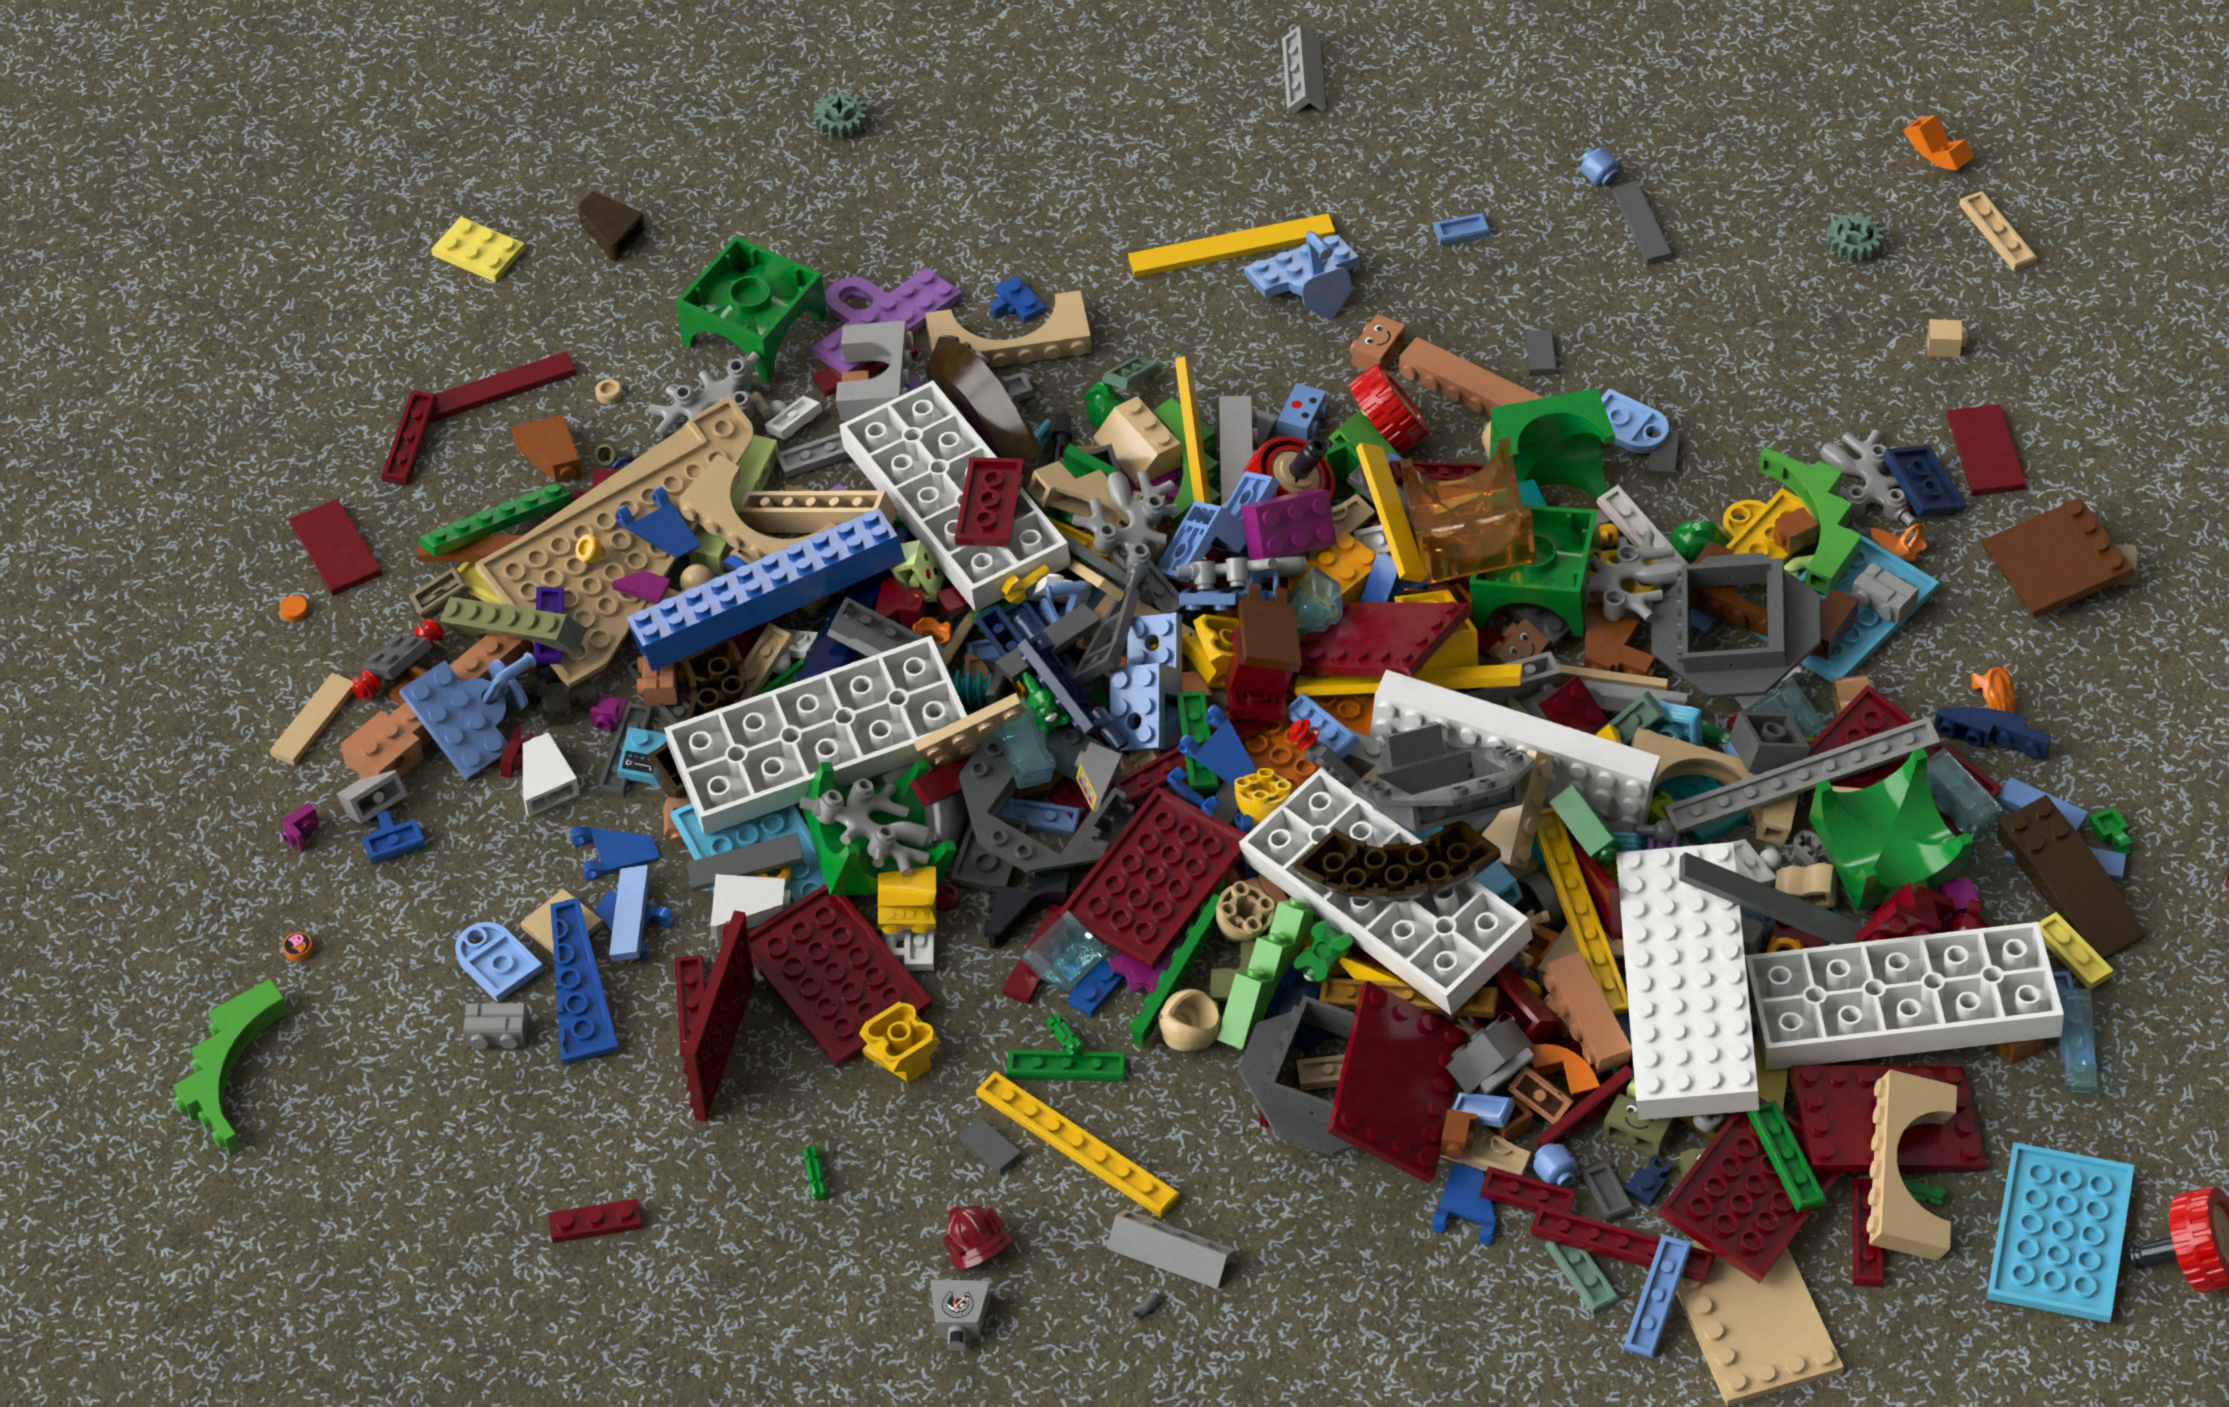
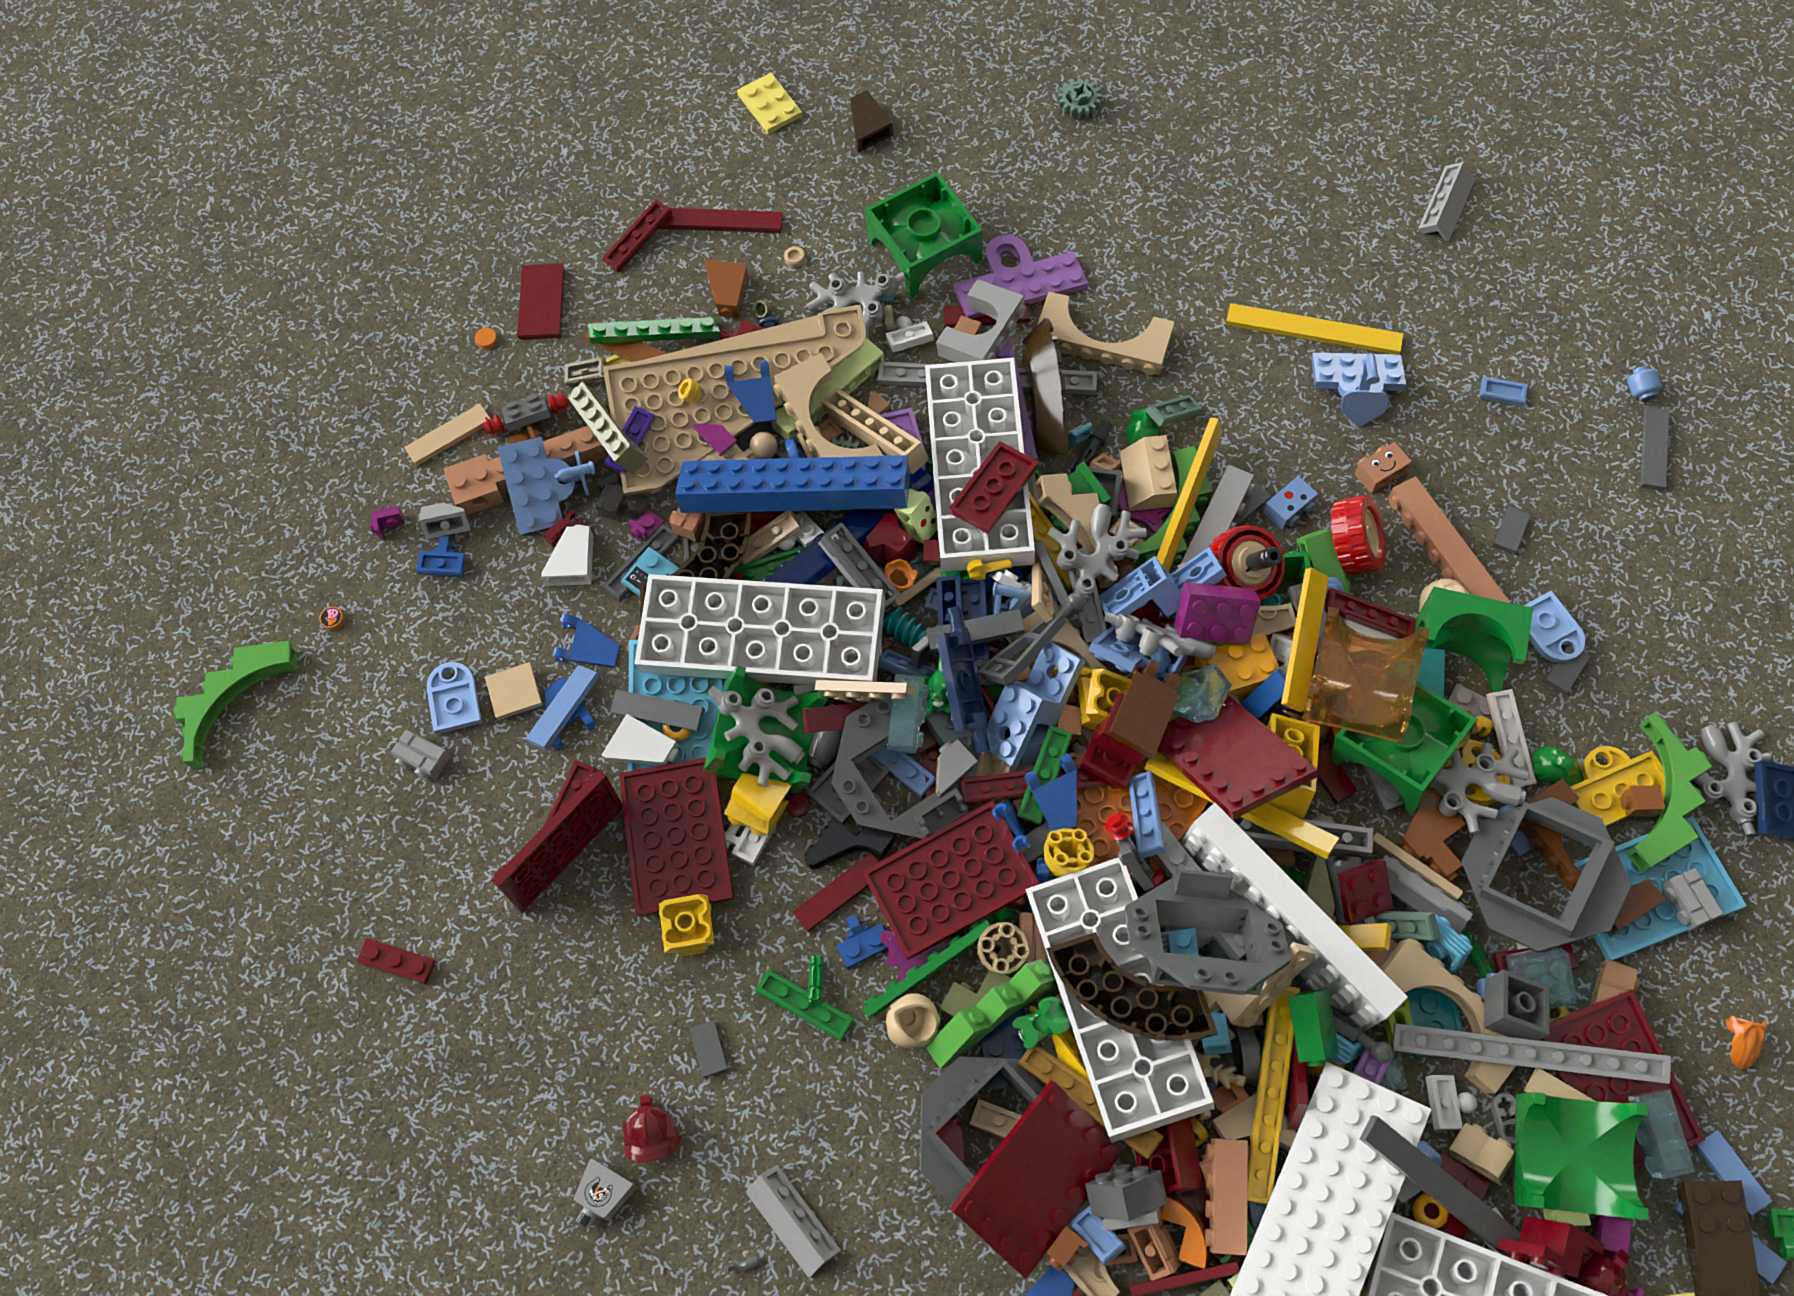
camera: 30 degrees right, 15 degrees up
blue wing [550,897,619,1066] -> none
green axle [803,1145,828,1201] -> none
medium nougat tile [963,653,990,681] -> none
yellow tile [976,1071,1180,1218] -> none
blue hinge [990,275,1046,323] -> none
clear light blue slope [1020,910,1109,991] -> none
nougat brick [1484,618,1550,666] -> none
yellowish green arm [1784,555,1814,578] -> none
orange piece [1870,523,1927,561] -> none
dark blue slope [1934,707,2051,760] -> none

